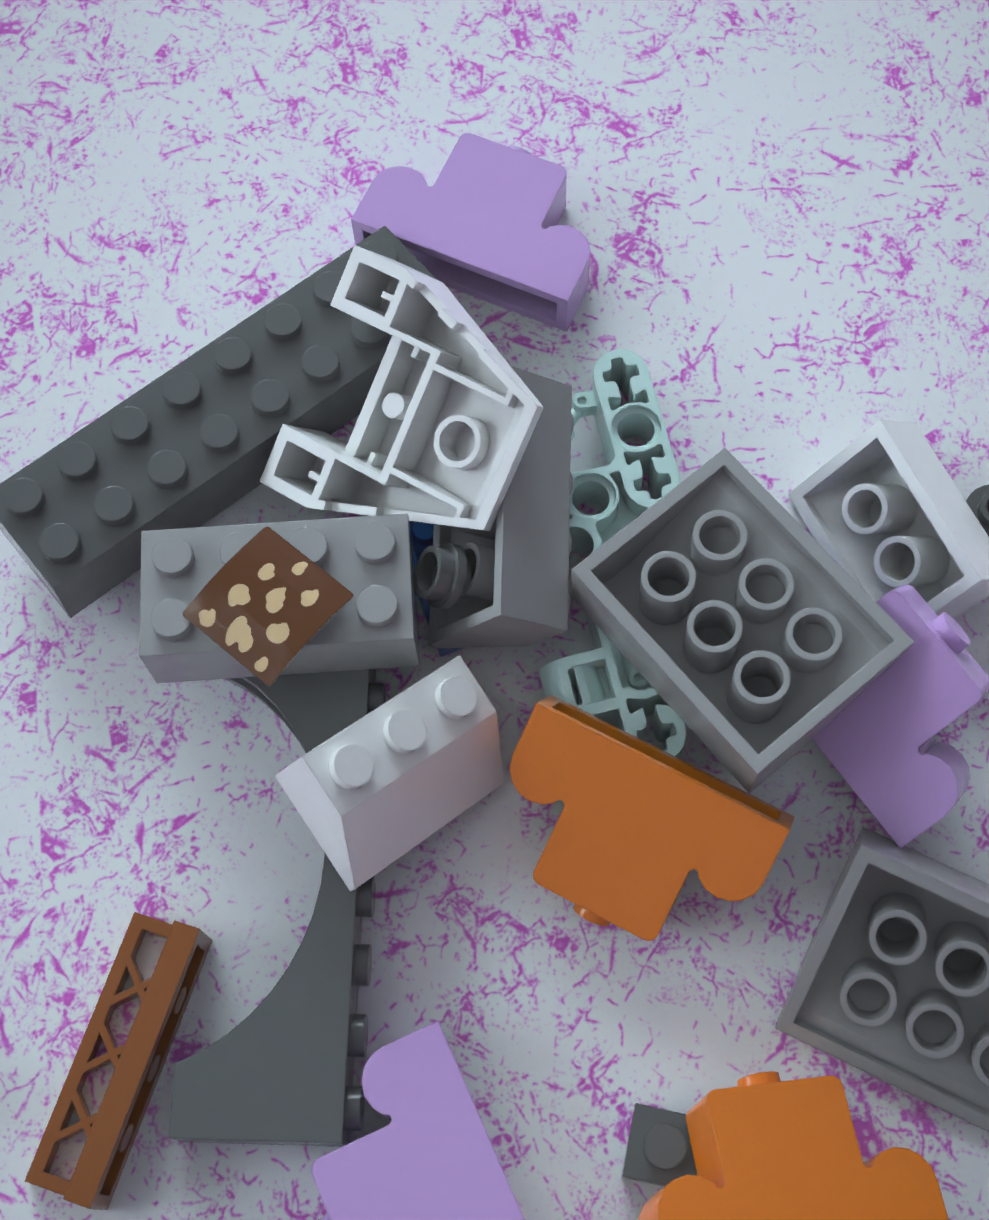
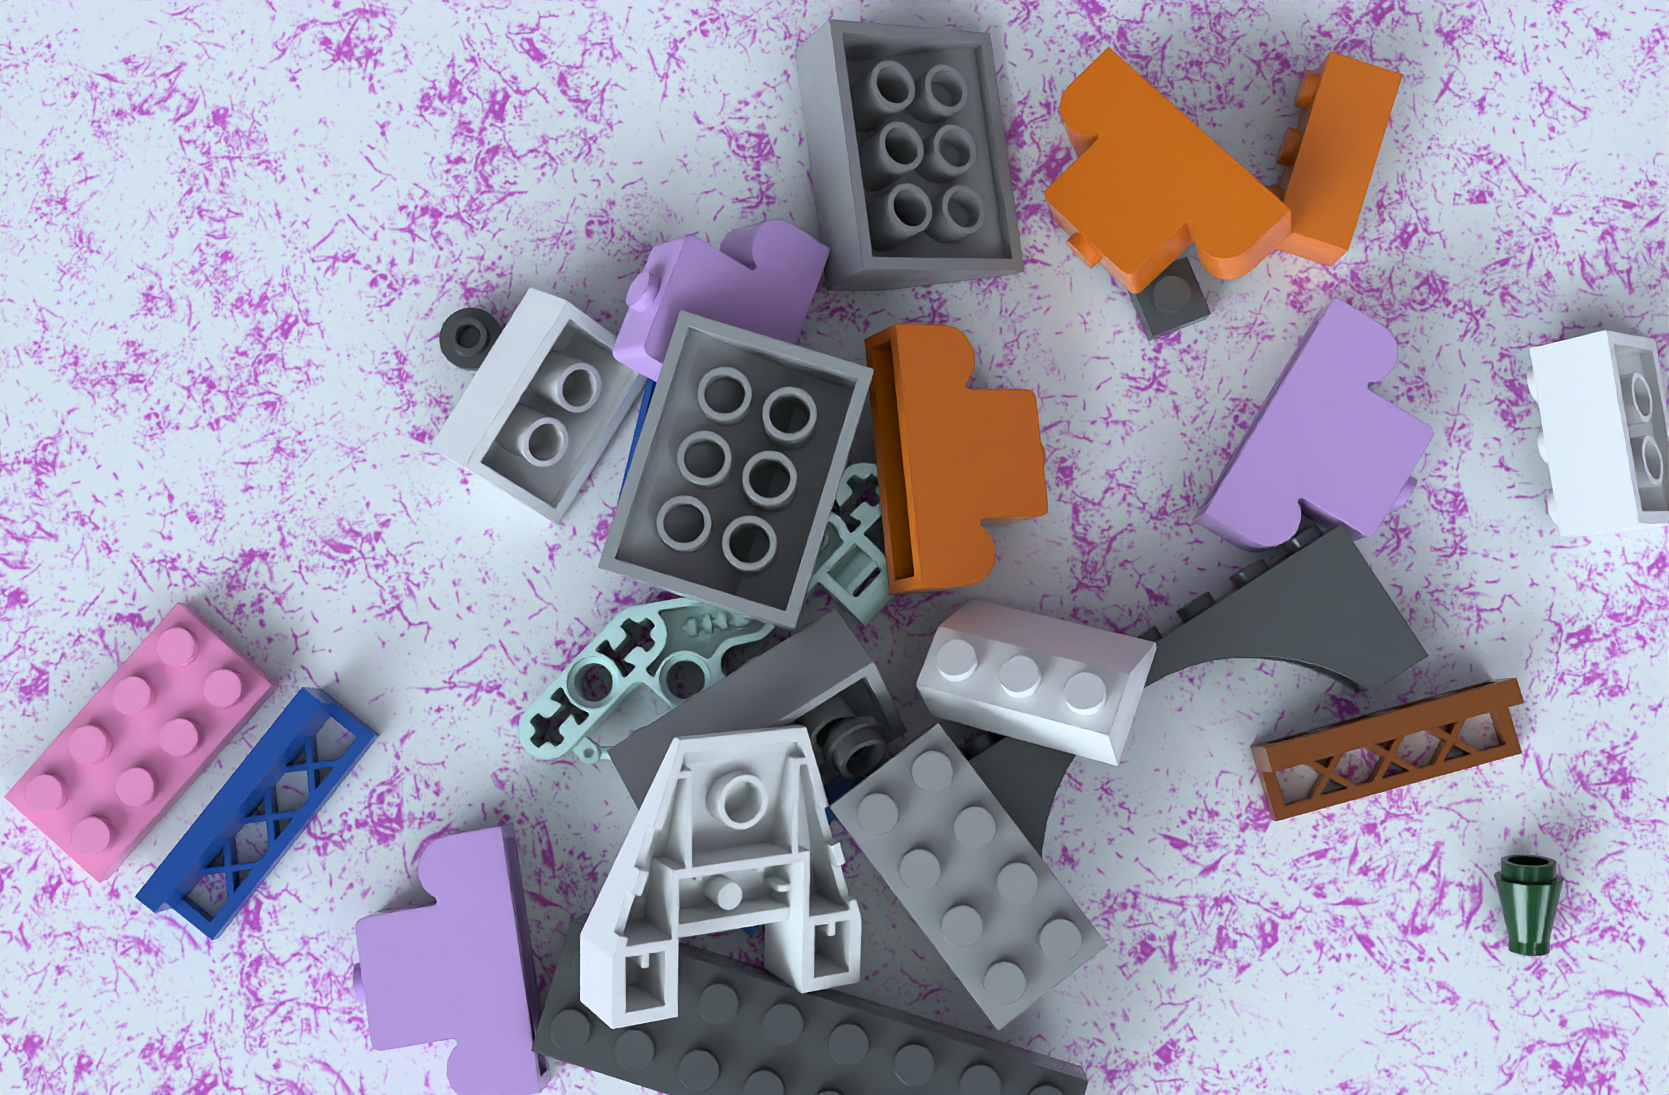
camera: 125 degrees left, 15 degrees up
reddish brown sticker [183,527,353,686] -> none
none -> bright pink plate [4,602,280,882]
none -> blue fence [135,687,379,940]

